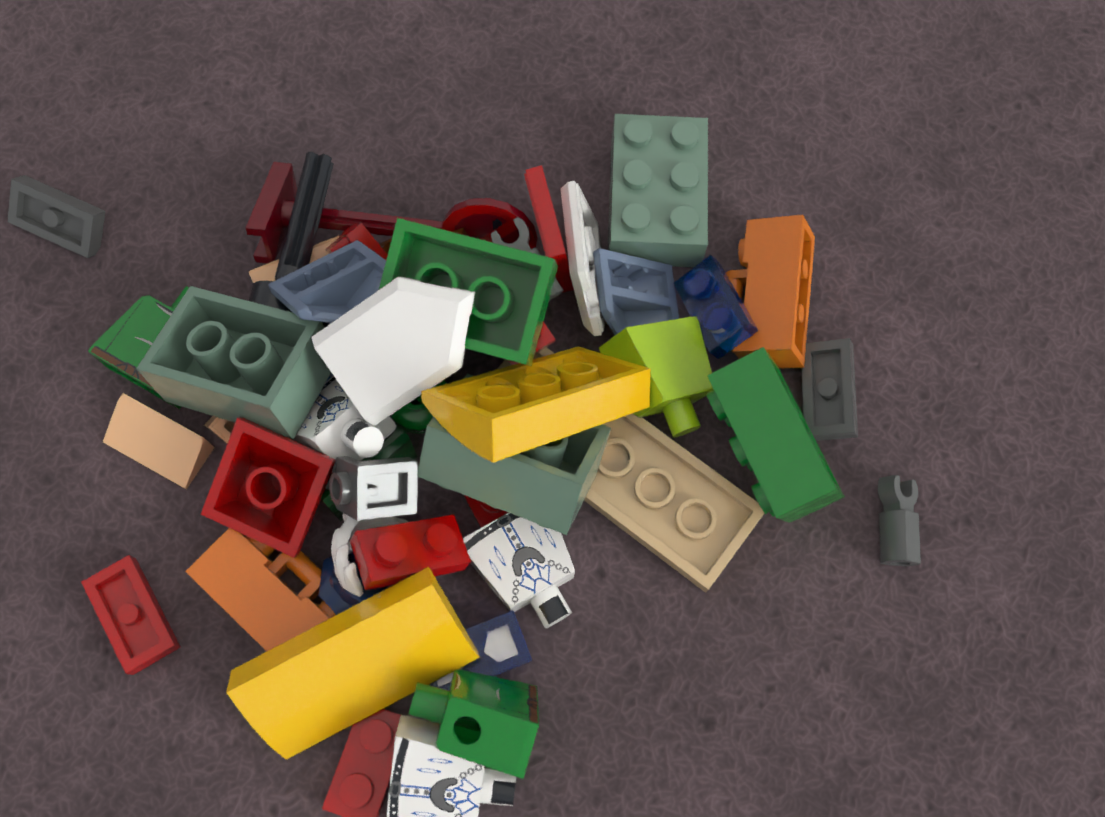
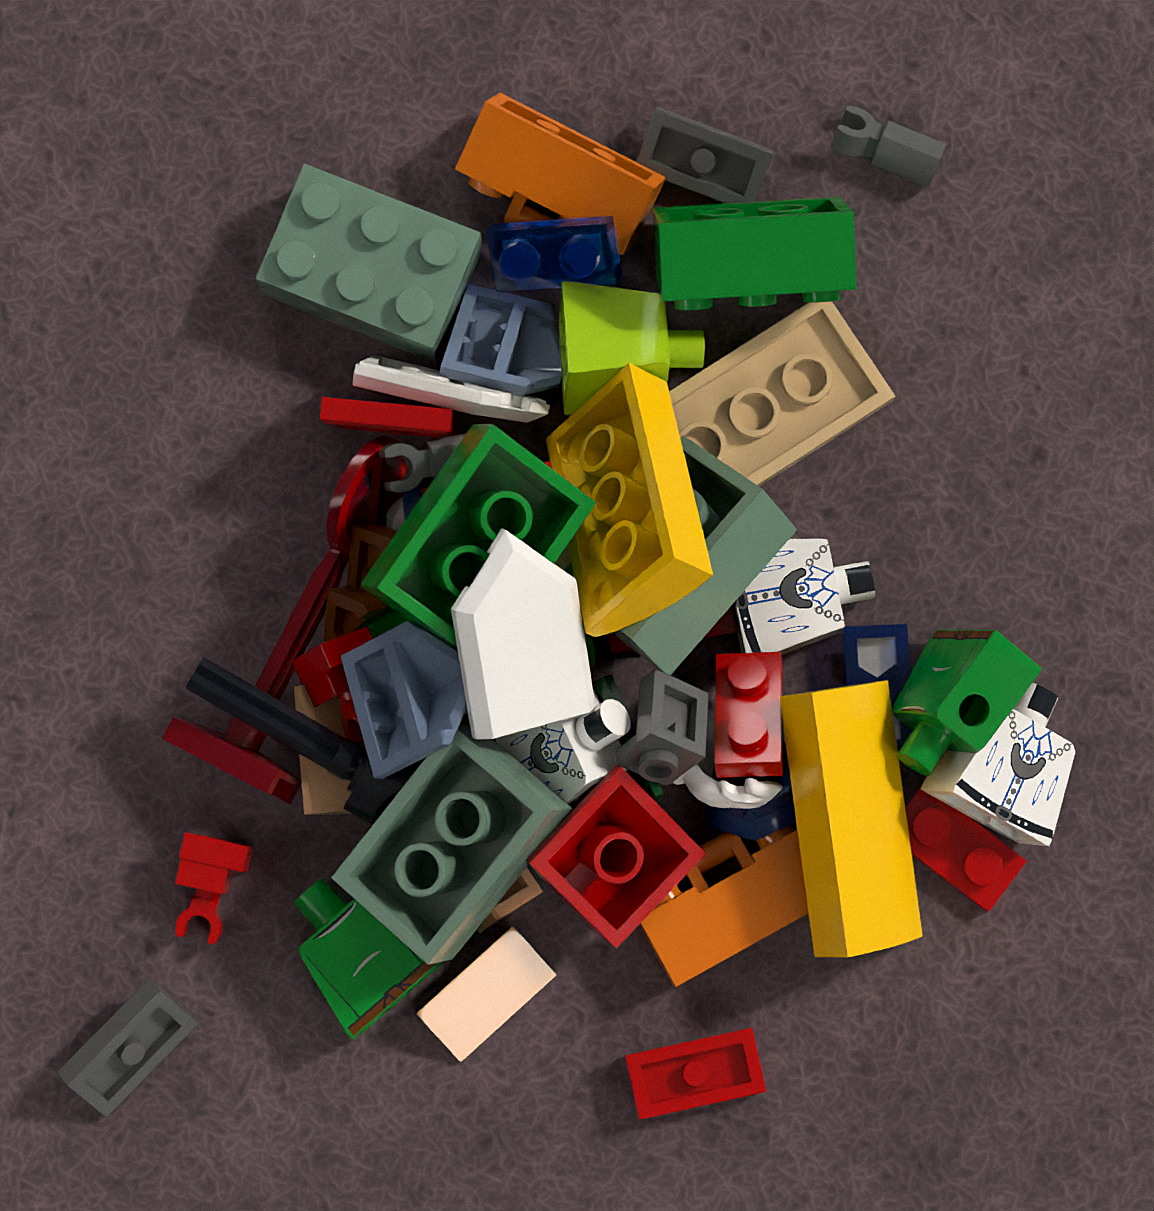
camera: 70 degrees left, 10 degrees up
none -> red piece [175,832,254,945]

